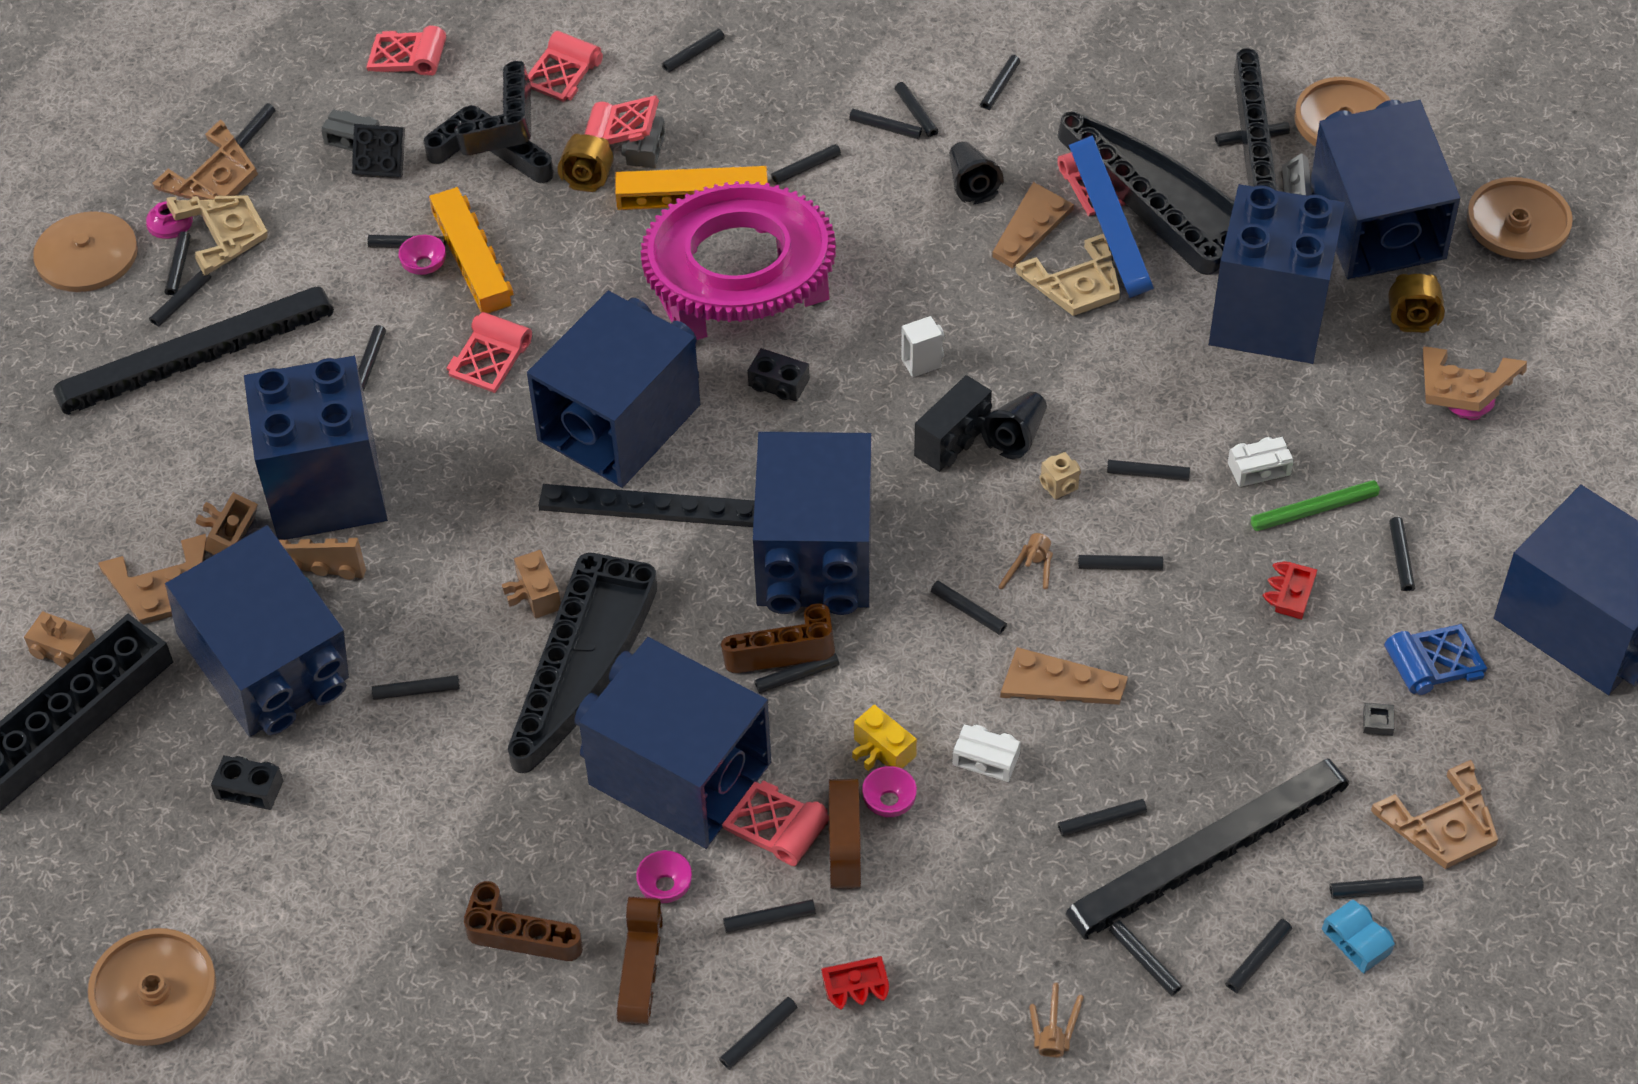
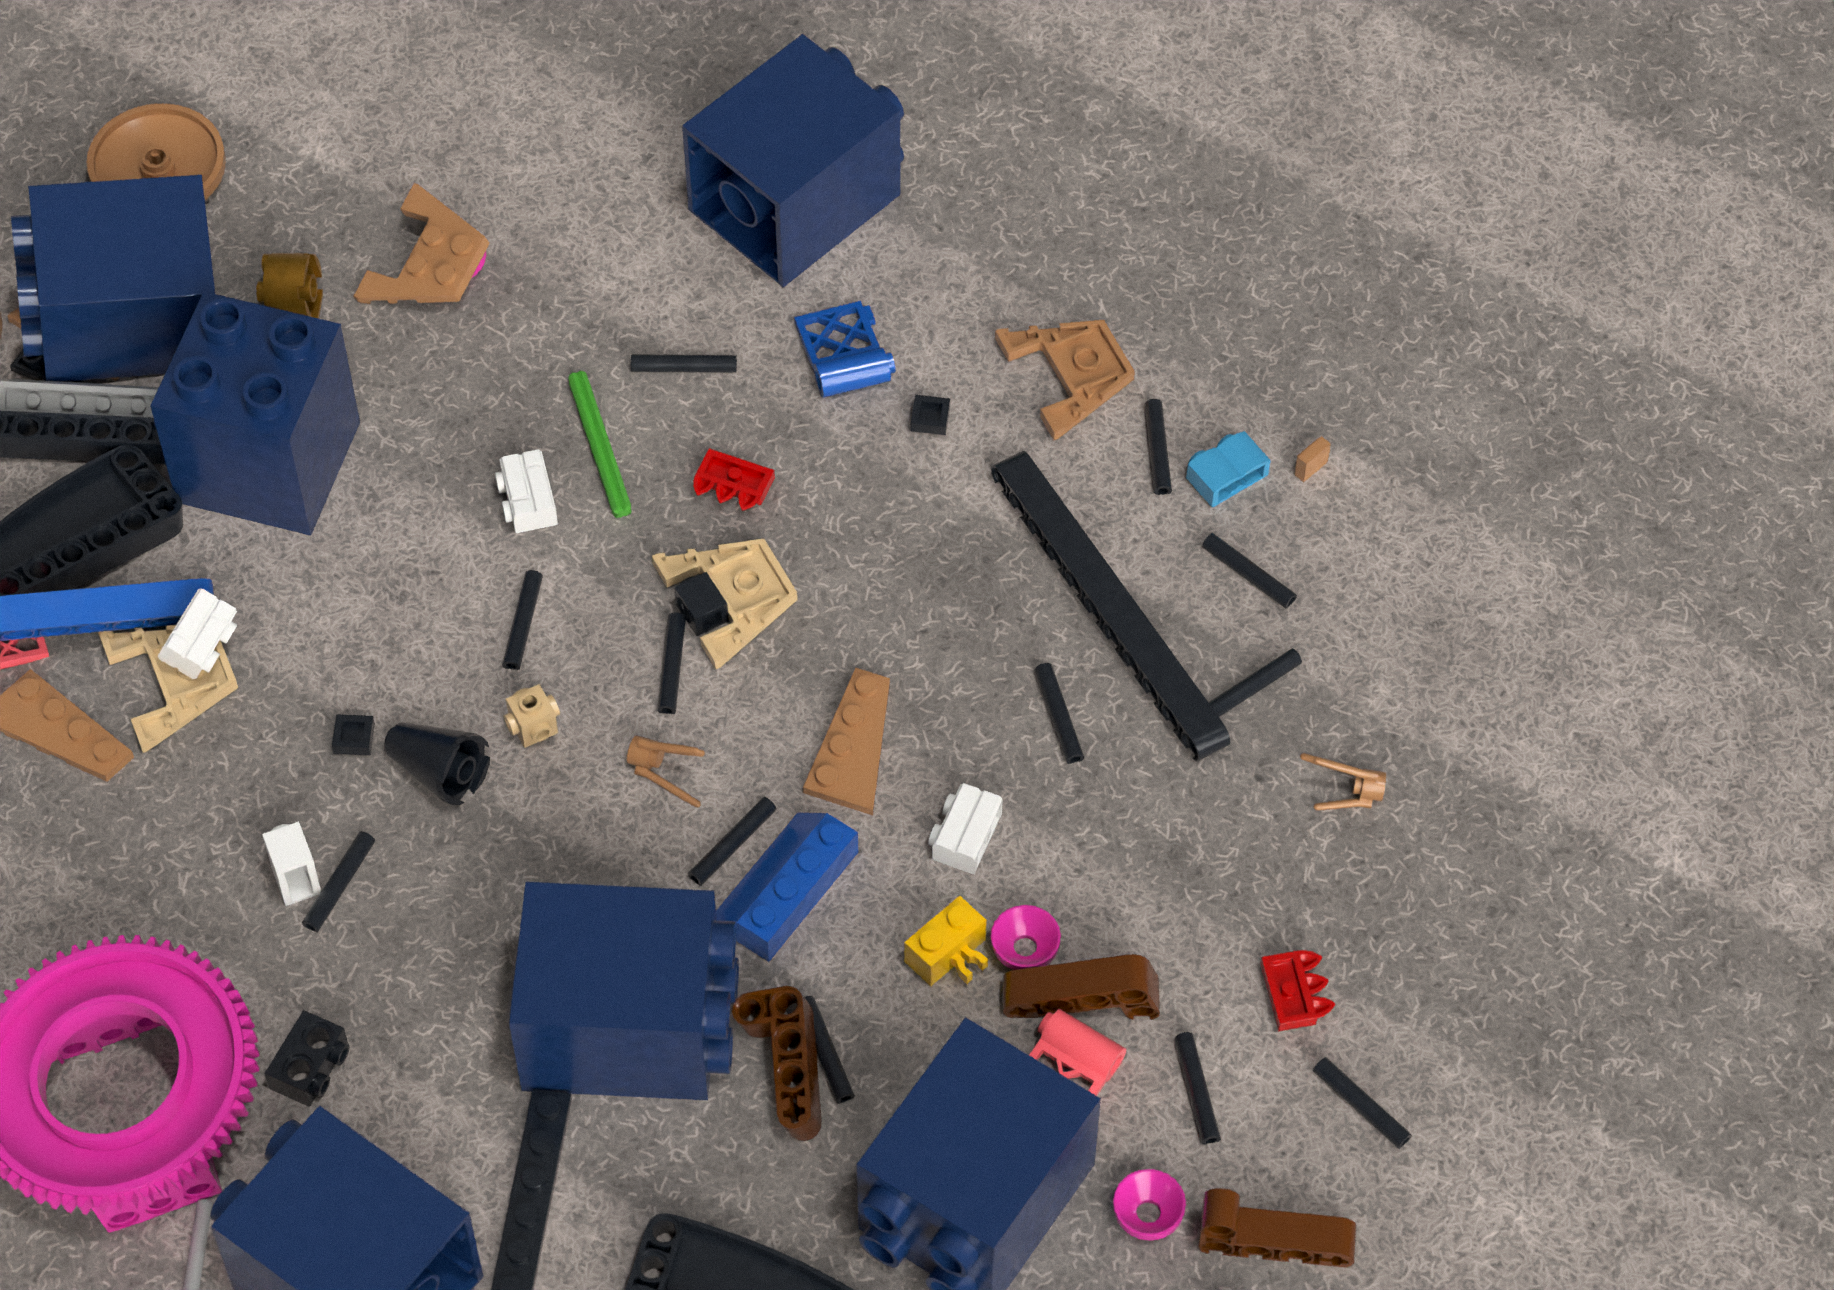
camera: 90 degrees left, 5 degrees up
black brick [914,375,992,472] -> none
none -> white brick [157,588,237,679]
none -> black piece [302,831,375,933]
none -> black plate [332,714,375,755]
none -> tan wing [652,539,798,670]
none -> black brick [674,572,729,636]
none -> blue slope [716,813,858,962]
none -> medium nougat tile [1295,436,1331,482]

